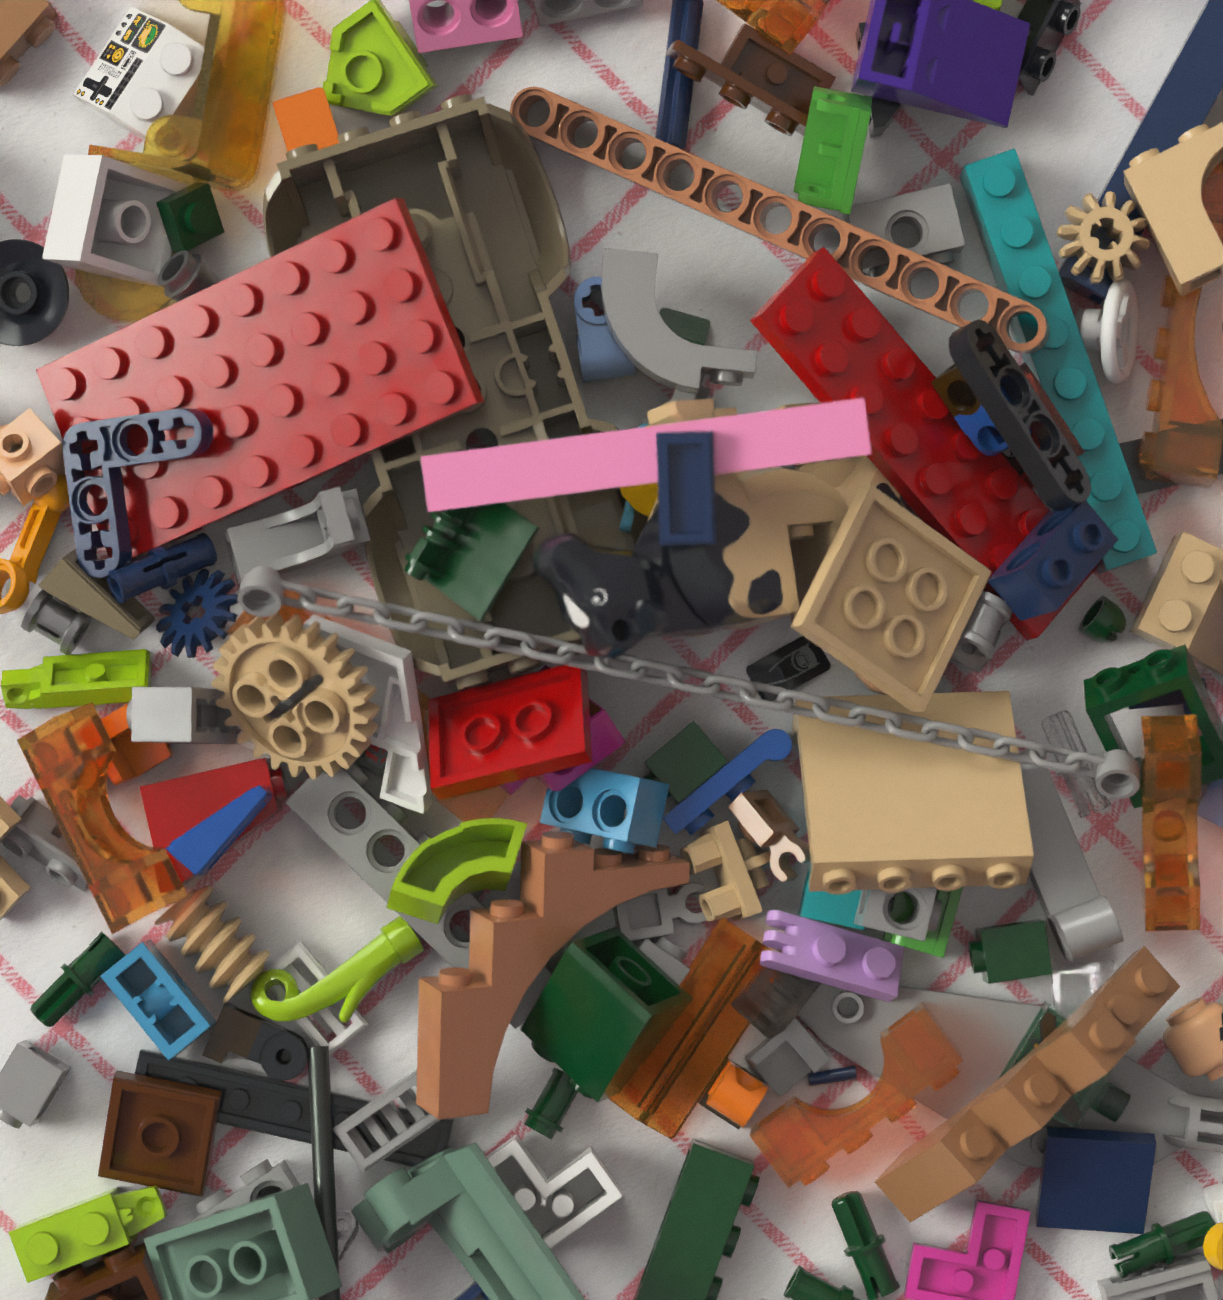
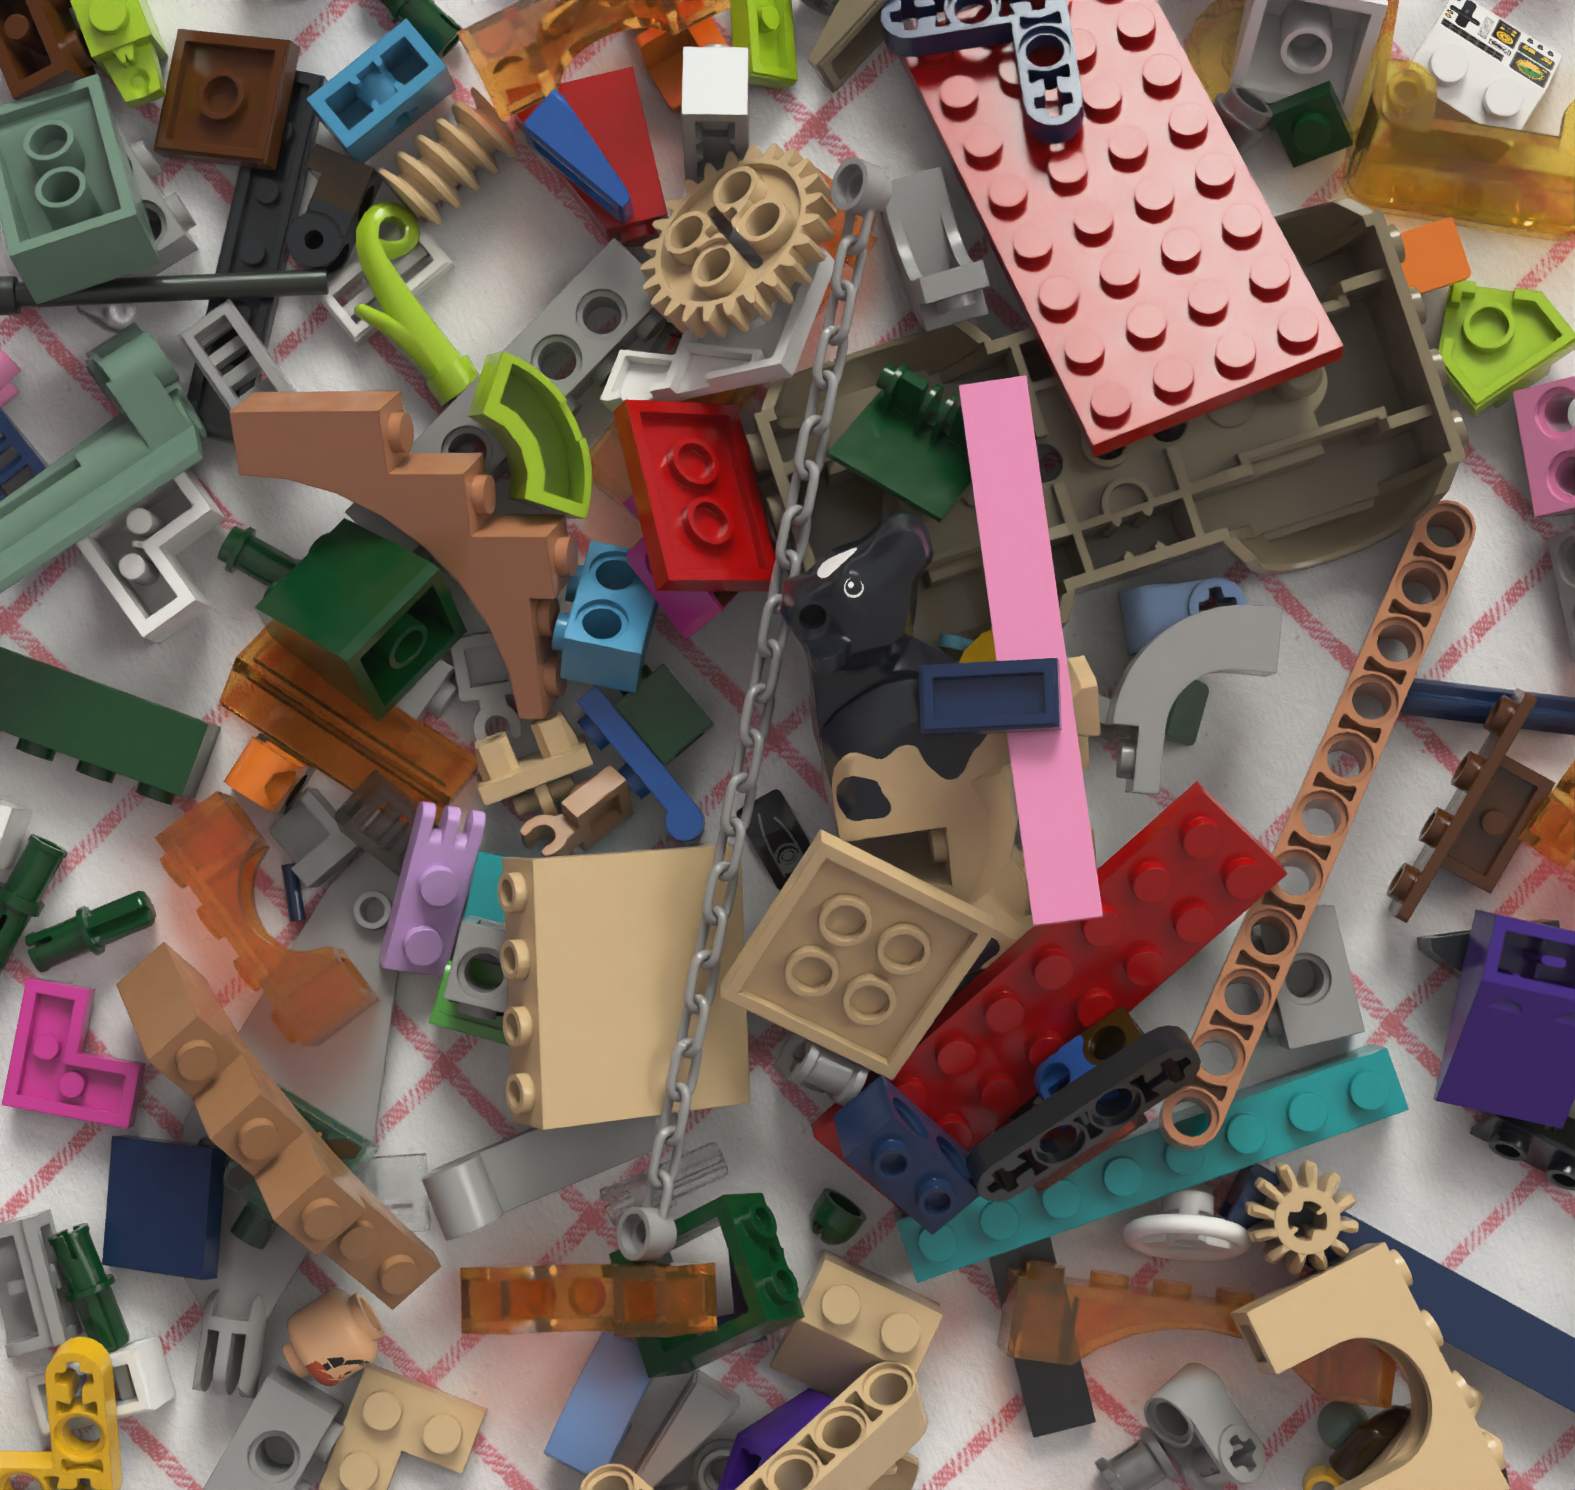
camera: 85 degrees right, 0 degrees up
dark blue pin [107,533,217,604] -> none
dark blue gear [156,569,238,658] -> none
bright green hinge [793,86,872,215] -> none
dark green brick [968,919,1053,984] -> none

